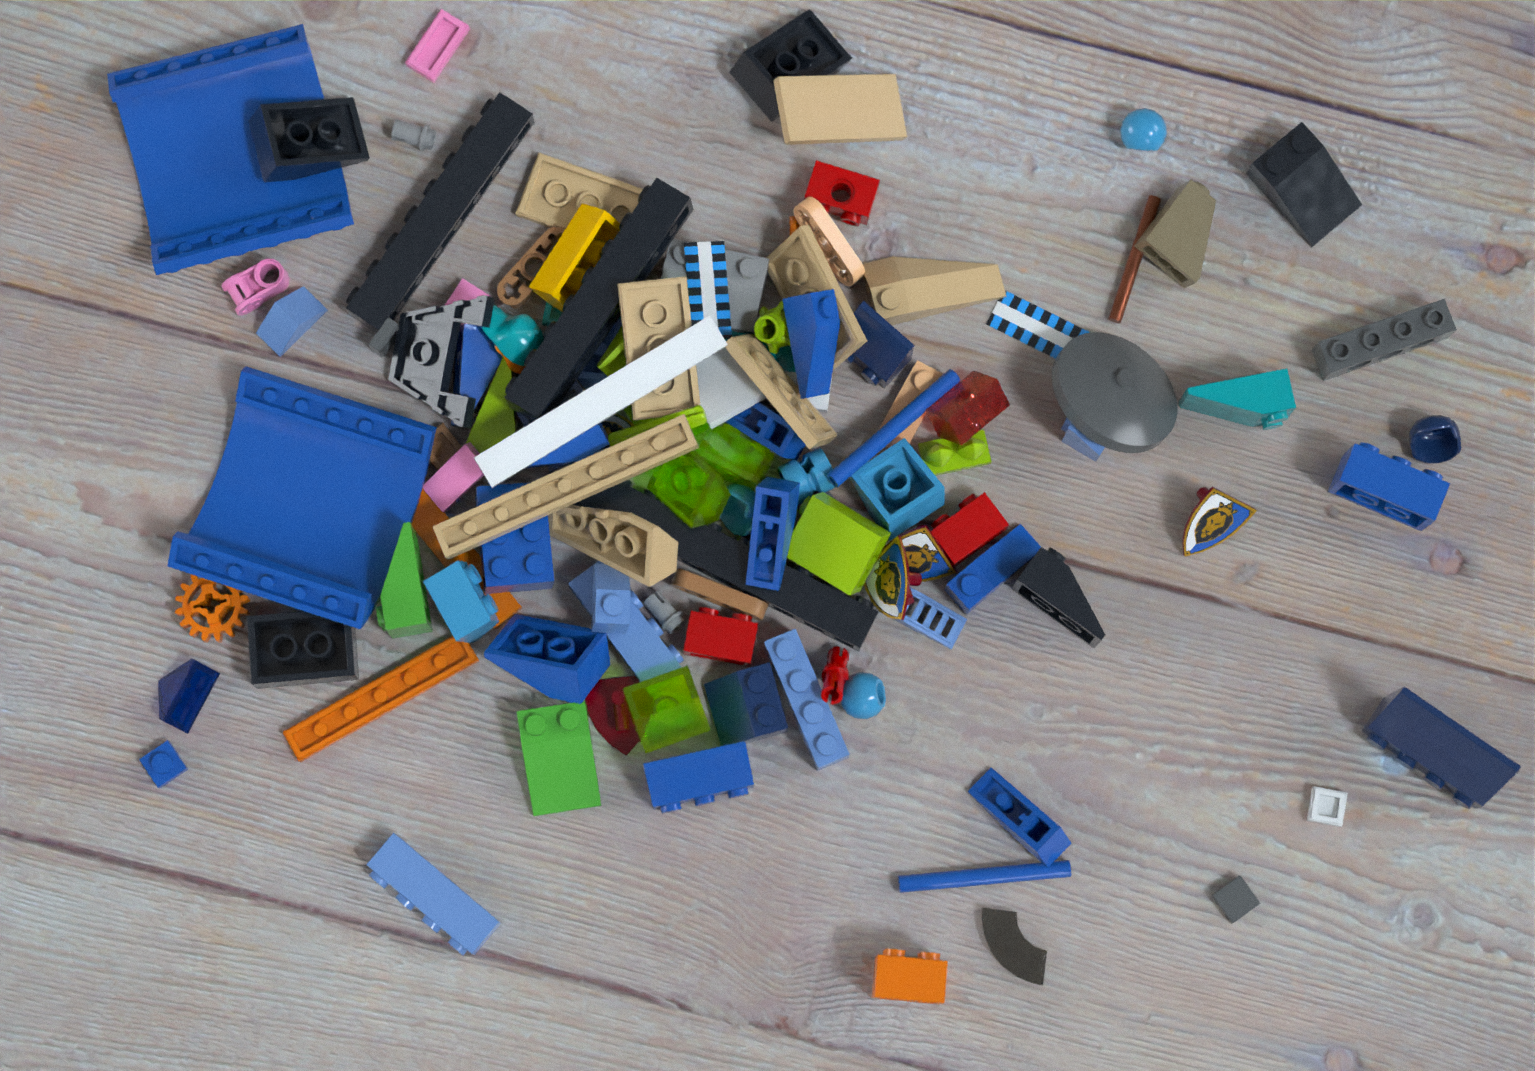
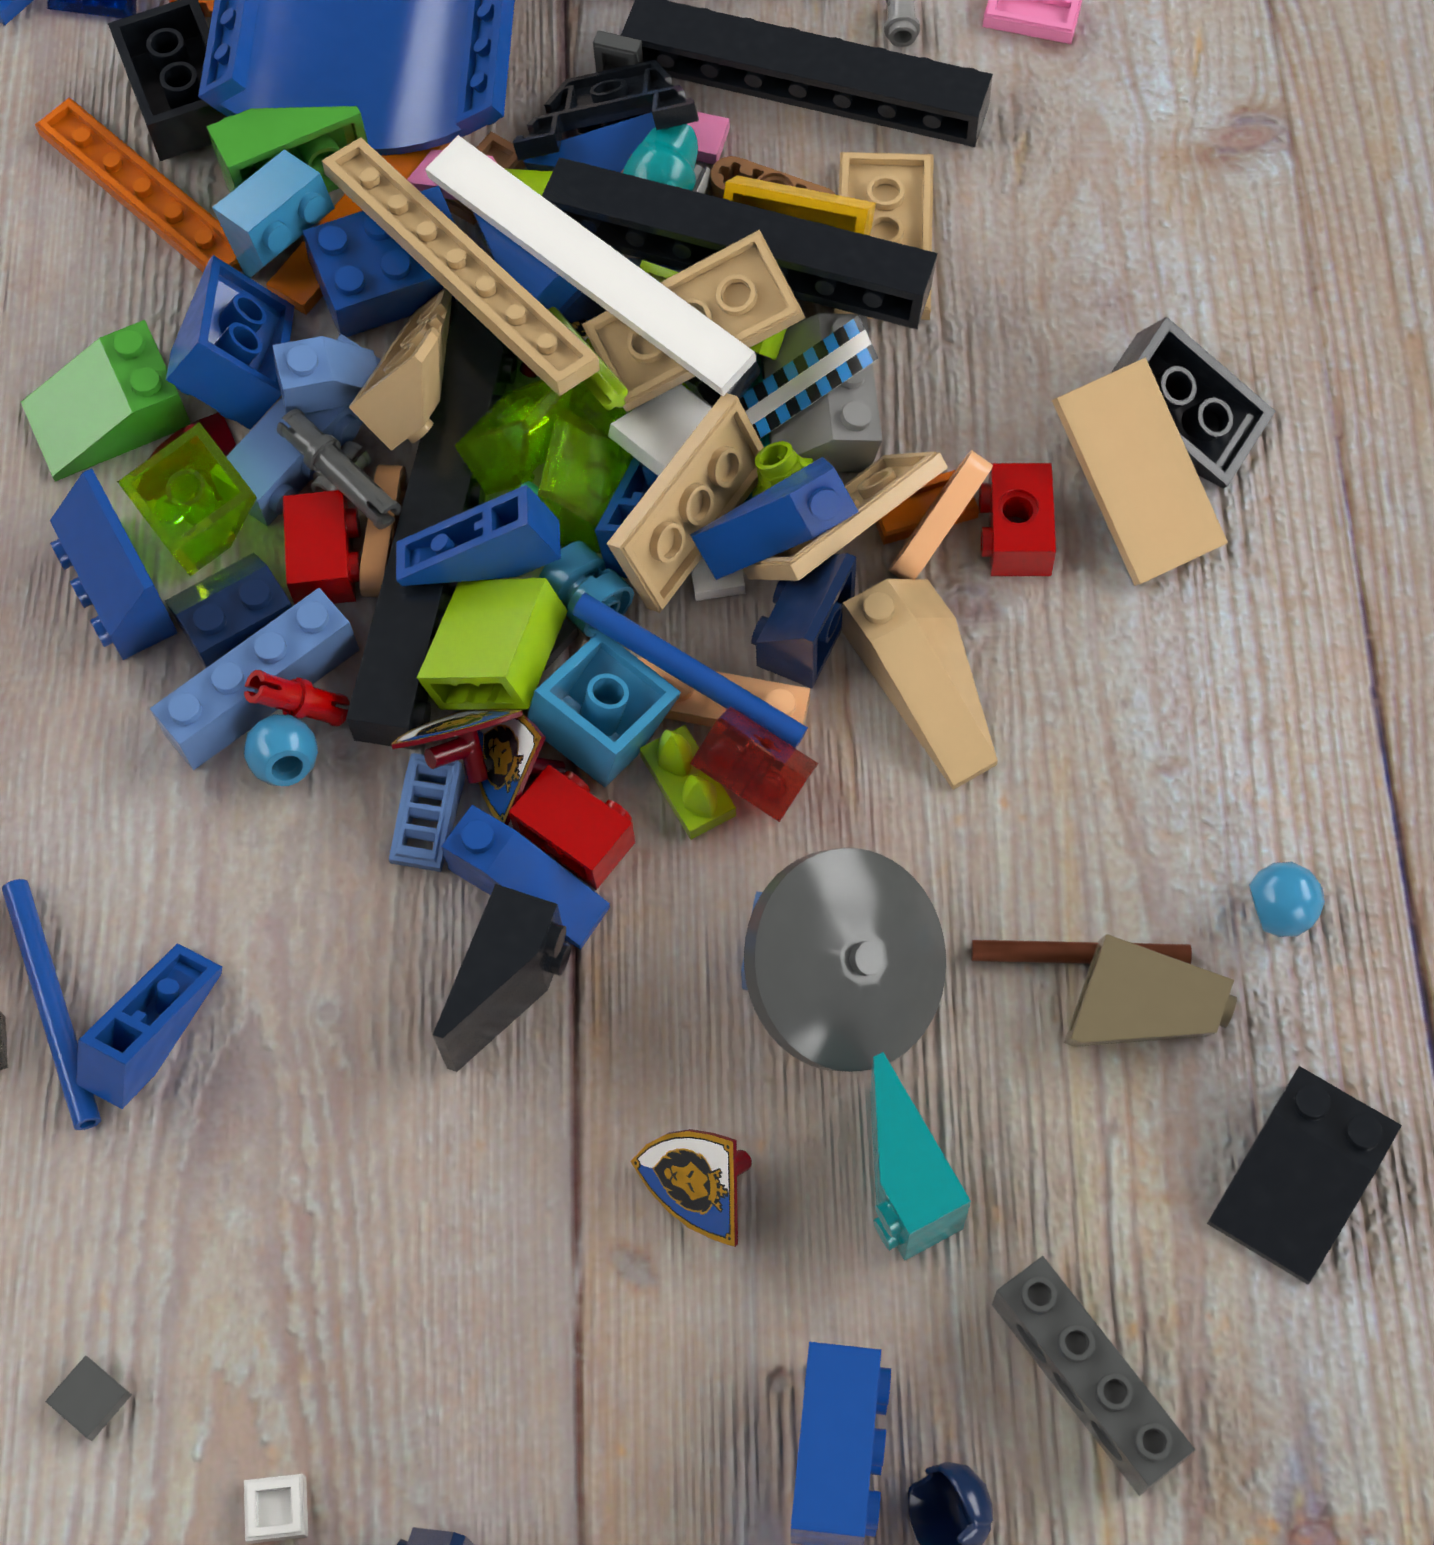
camera: 80 degrees right, 15 degrees down
sticker [986,290,1091,359] -> none
none -> dark grey pin [277,409,401,529]

